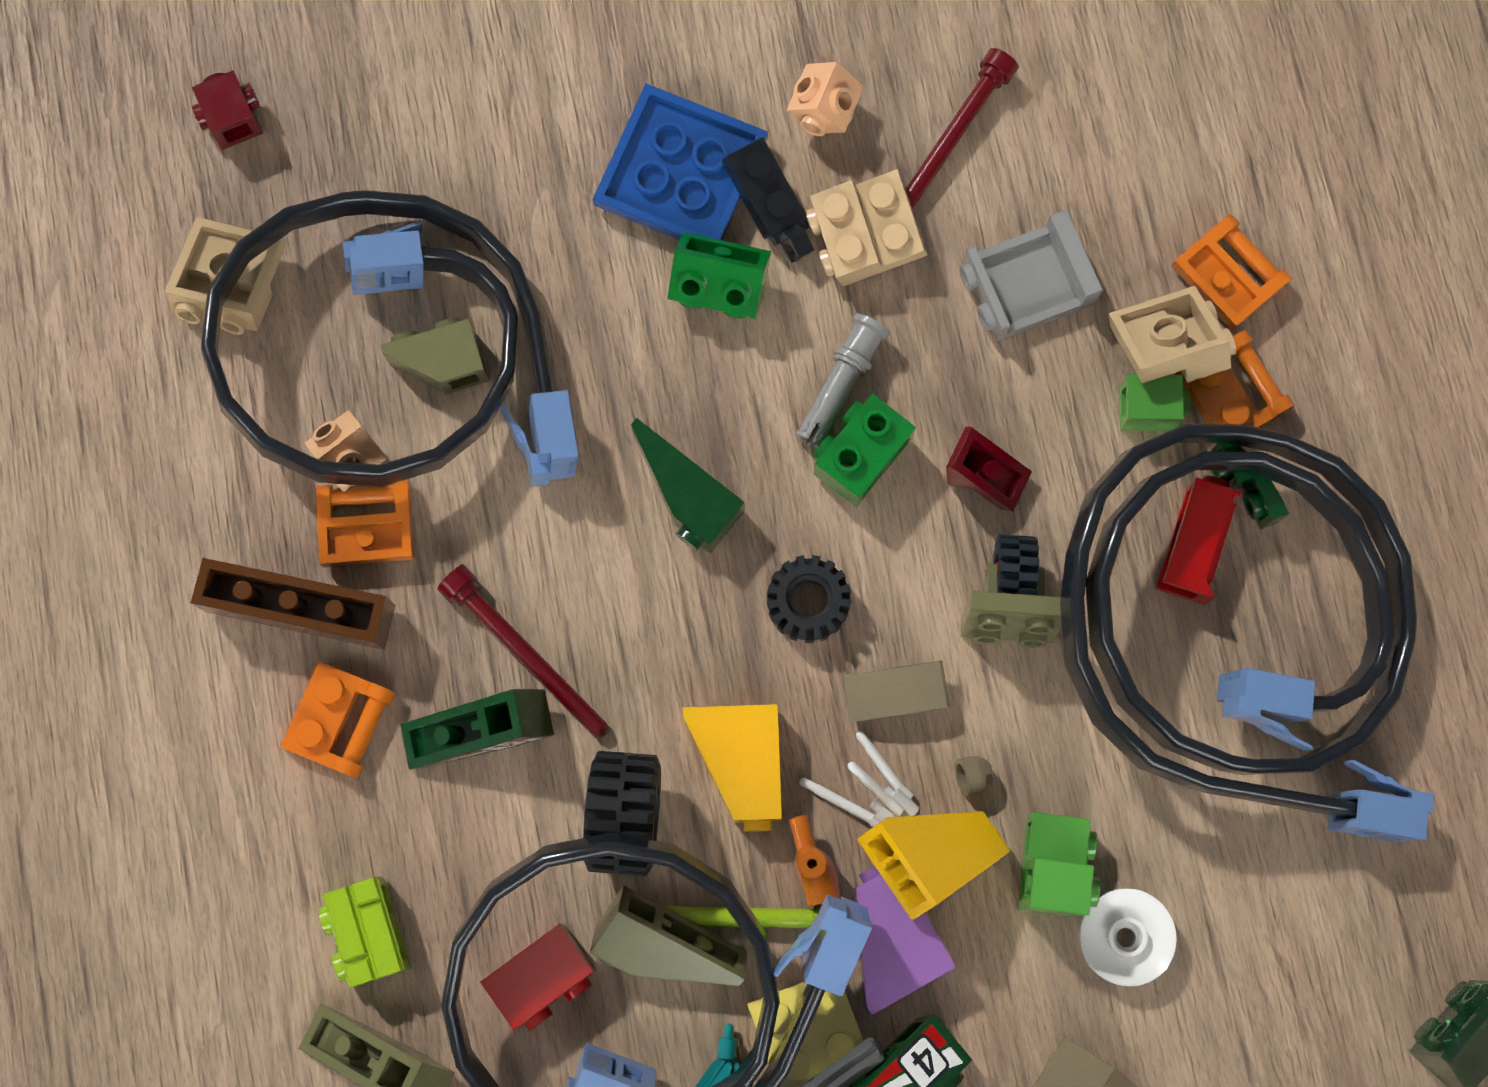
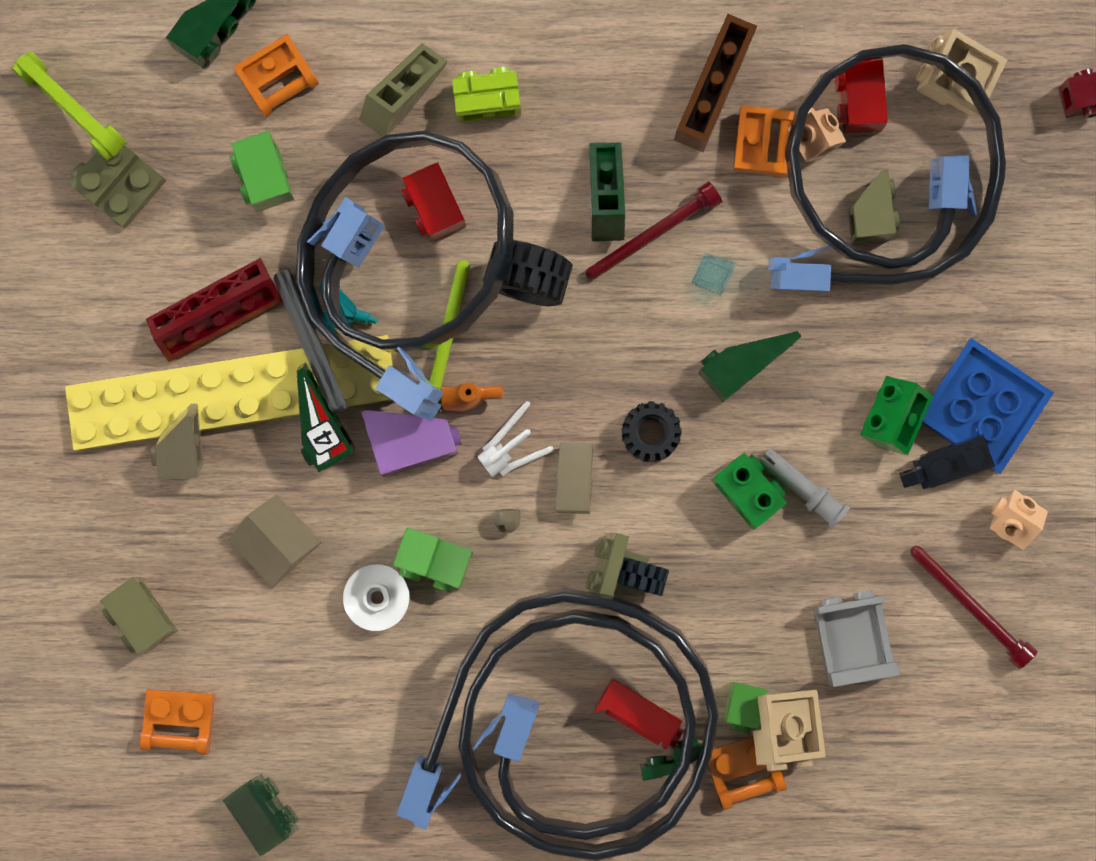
camera: 100 degrees right, 5 degrees up
orange plate [280,661,396,779] -> none
olive slope [590,885,747,986] -> none
yellow slope [683,704,782,832] -> none
tan plate [806,169,927,287] -> none
yellow slope [857,811,1011,920] -> none
dark red slope [946,426,1032,512] -> none
orange plate [1171,214,1293,331] -> none
none -> clear light blue slope [691,253,736,296]
none -> red brick [835,60,888,133]

